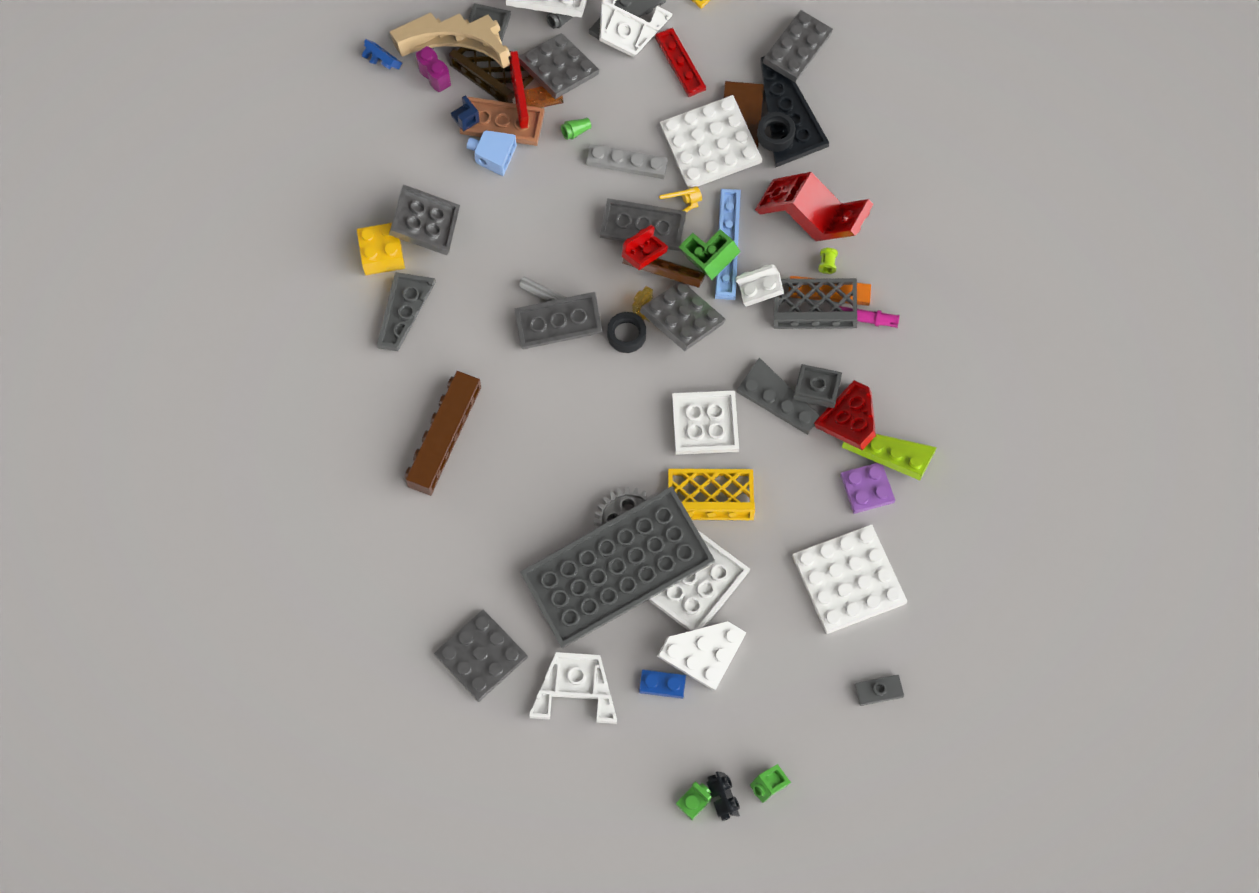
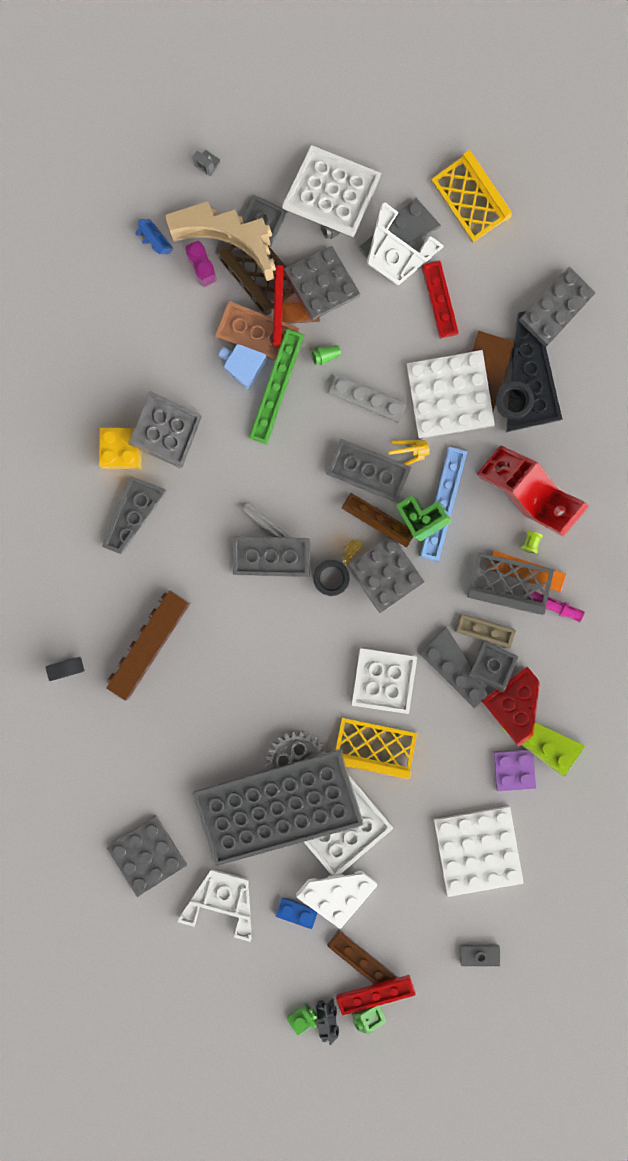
camera: 10 degrees right, 20 degrees up
dark blue panel [451,95,480,132] -> none
red bracket [622,225,668,270] -> none
white bracket [735,264,784,307] -> none
none -> black tyre [45,657,85,681]
none -> bright green tile [249,328,305,444]
none -> reddish brown tile [327,930,399,984]
none -> red tile [336,974,416,1016]
none -> dark tan tile [455,613,516,648]

